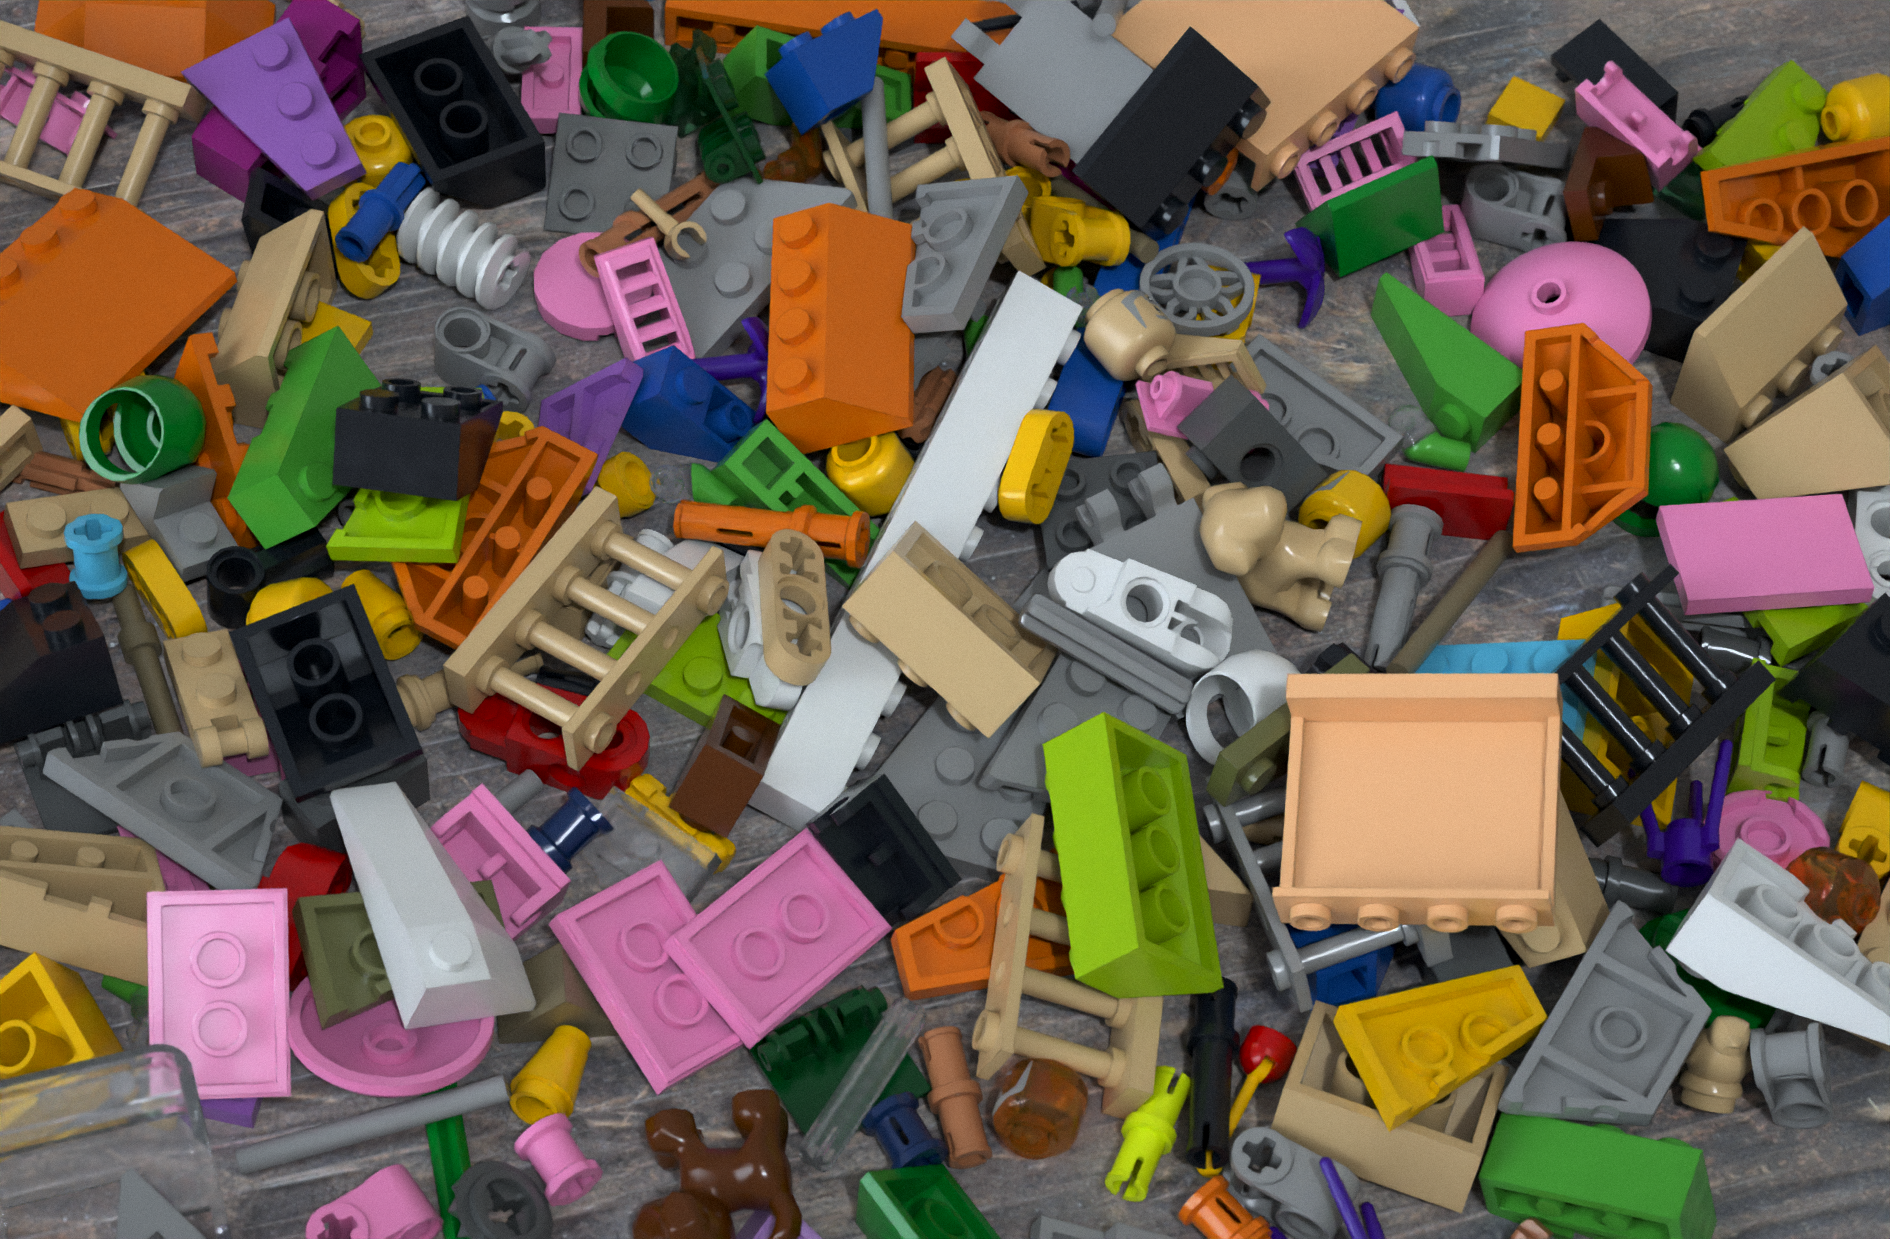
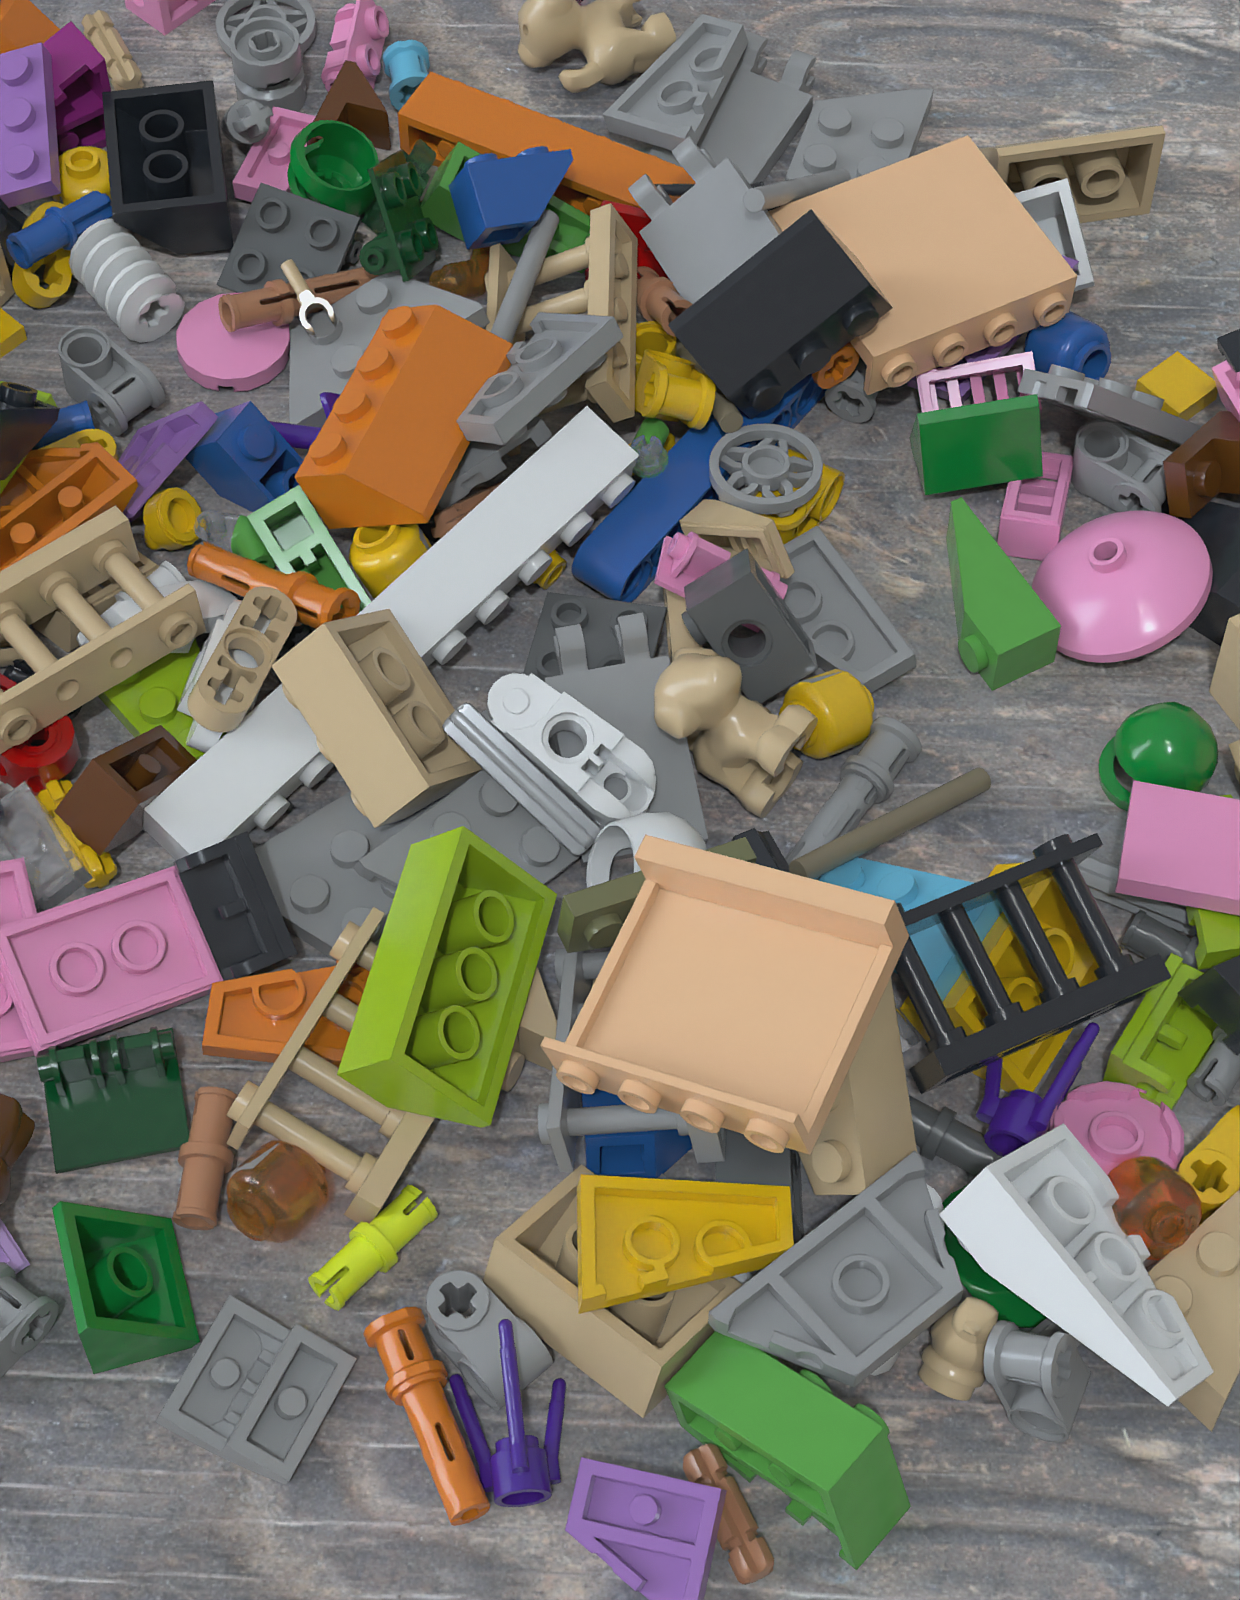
camera: 25 degrees right, 0 degrees up
bright pink slope [594,237,696,362] -> none
clear axle [799,997,926,1172] -> none
dark blue bush [861,1091,948,1169] -> none
yellow beam [998,409,1074,524] -> none
tan head [1083,288,1176,381] -> none
black pin [1185,977,1240,1169] -> none
red hinge [1196,1025,1298,1178] -> none
dark purple plant [1244,227,1325,329] -> none
red panel [1381,463,1514,541] -> none
arm [1388,404,1471,472] -> none
orange wedge [1512,323,1653,553] -> none

